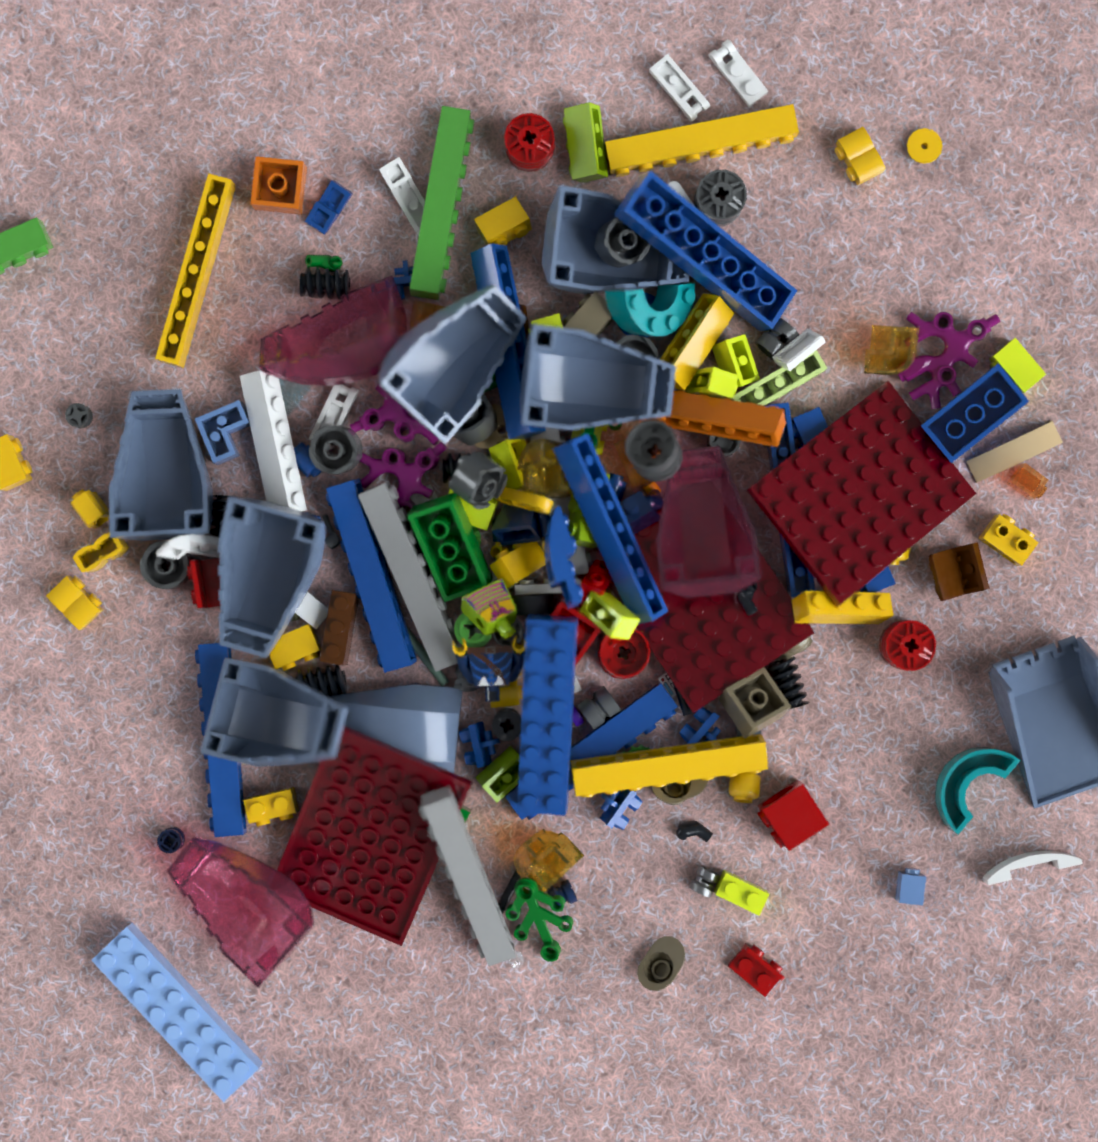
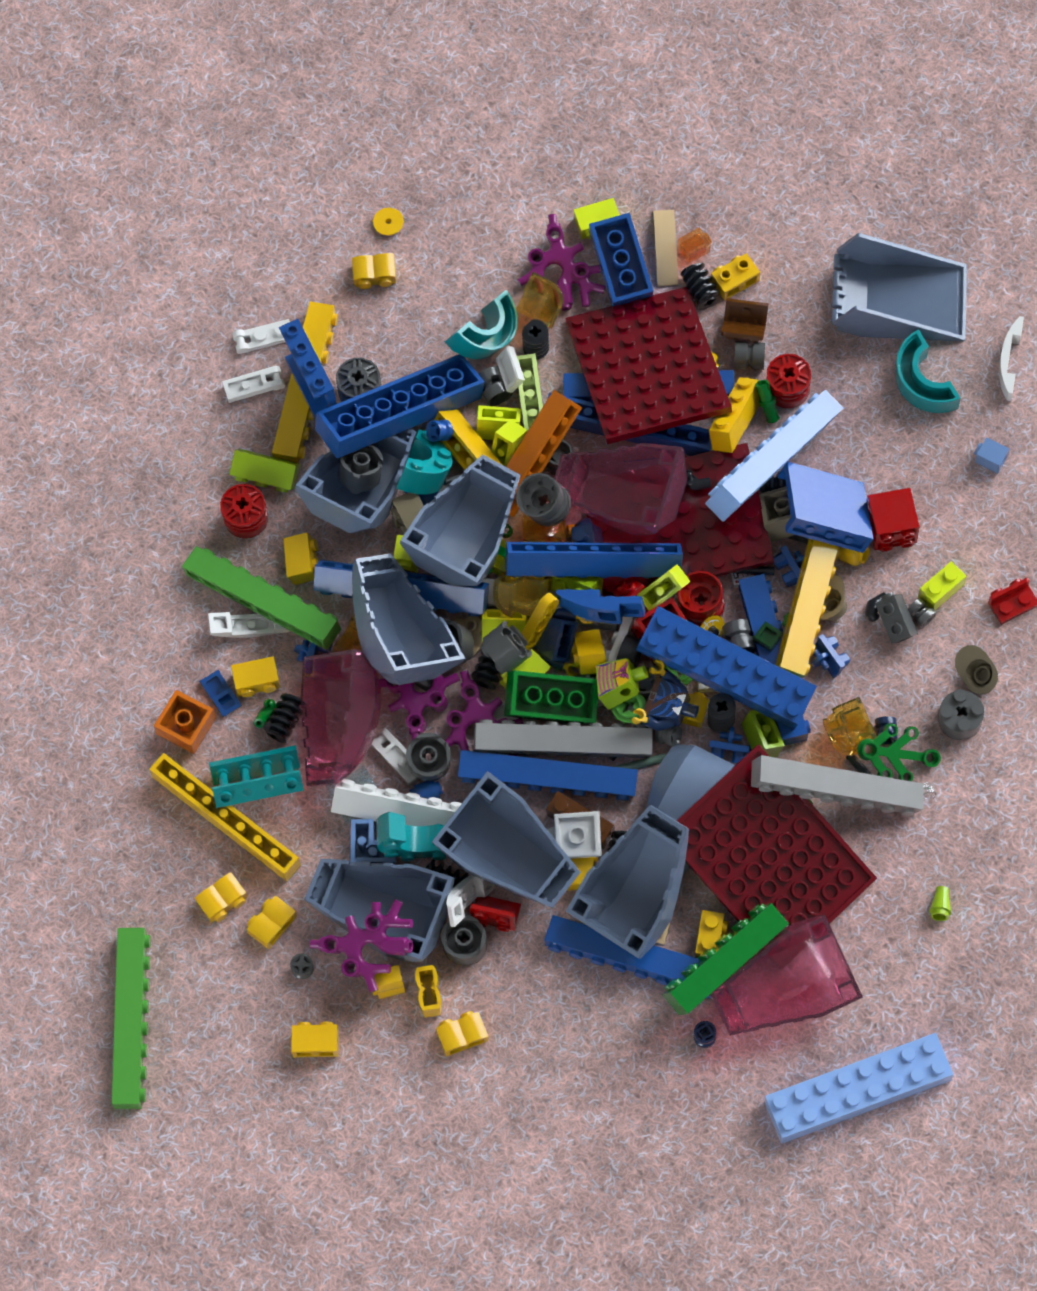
camera: 60 degrees left, 20 degrees down
none -> yellow brick [194,872,248,923]
none -> teal fence [209,745,304,808]
none -> yellow brick [231,656,281,697]
none -> yellow brick [247,896,297,950]
none -> blue panel [279,319,337,420]
none -> magenta plant [309,899,413,993]
none -> teal brick [377,812,446,861]
none -> blue wheel [426,419,453,442]
none -> teal brick [444,290,518,360]
none -> black piece [522,319,549,360]
none -> white tile [554,811,602,859]
none -> green brick [662,903,789,1015]
none -> black piece [680,262,720,310]
none -> piece [700,615,725,637]
none -> light blue brick [705,390,843,522]
none -> dark grey wheel [734,341,765,370]
none -> dark green tile [752,621,783,652]
none -> green pin [755,380,780,423]
none -> panel [777,461,873,553]
none -> dark grey brick [875,592,918,644]
none -> lime cone [929,886,951,921]
none -> dark grey brick [938,689,984,740]

